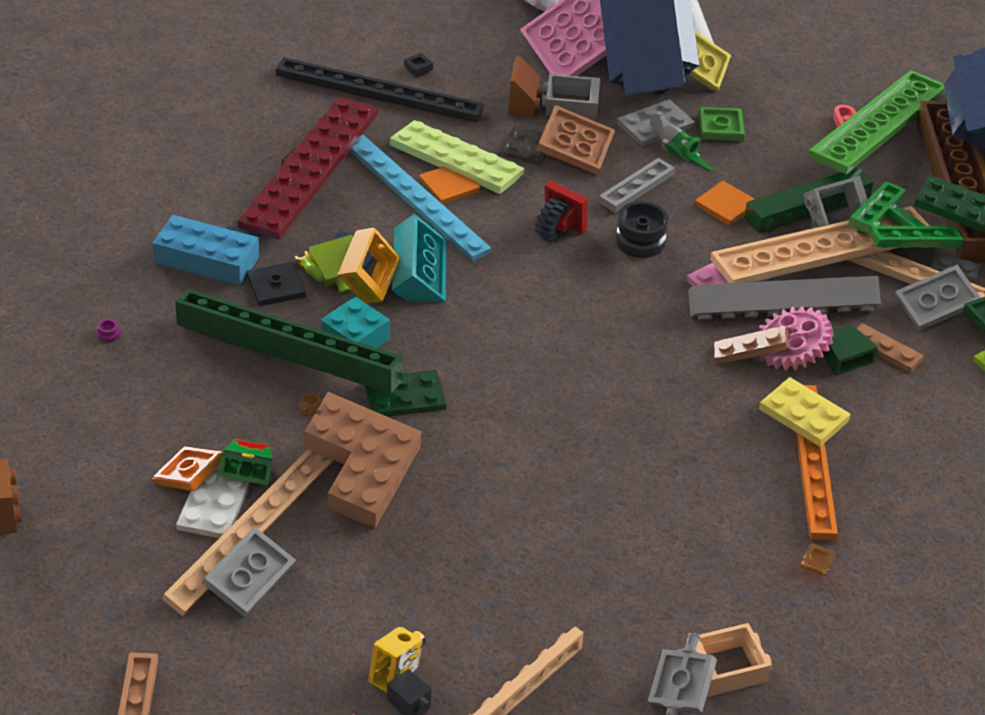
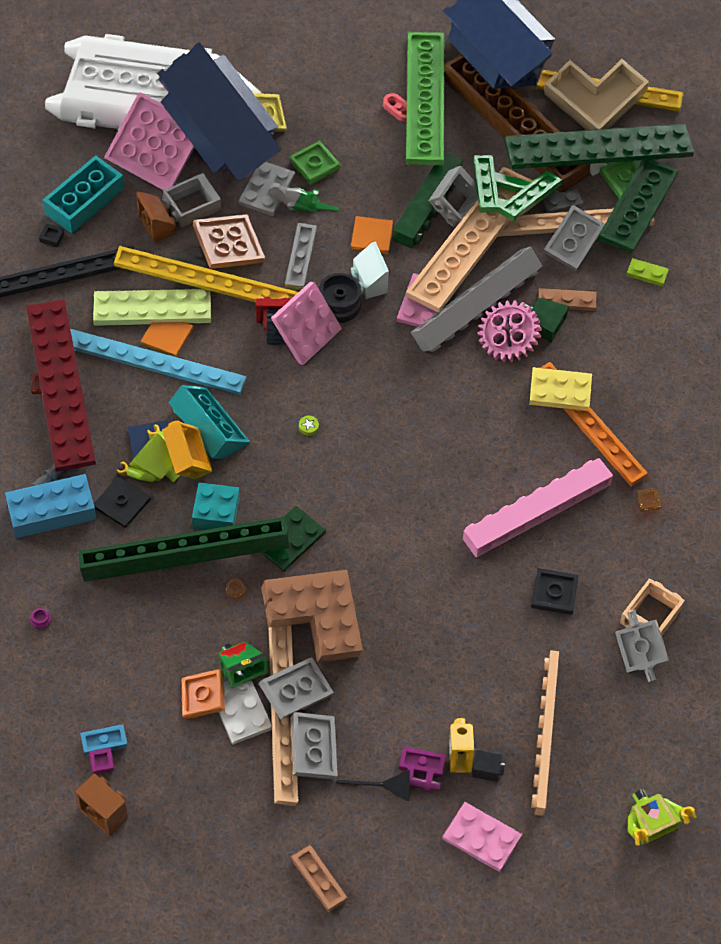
camera: 35 degrees left, 15 degrees up
nougat plate [714,326,788,364] -> none
none -> teal brick [43,155,124,234]
none -> dark azure plate [80,724,128,756]
none -> magenta plate [89,748,114,775]
none -> yellow plate [114,246,299,302]
none -> light grey plate [259,657,334,720]
none -> bright pink plate [271,282,342,365]
none -> lime tile [299,416,319,436]
none -> black piece [336,770,410,801]
none -> light aqua slope [351,242,389,299]
none -> magenta plate [399,747,446,791]
none -> bright pink brick [463,458,613,558]
none -> black plate [531,568,579,615]

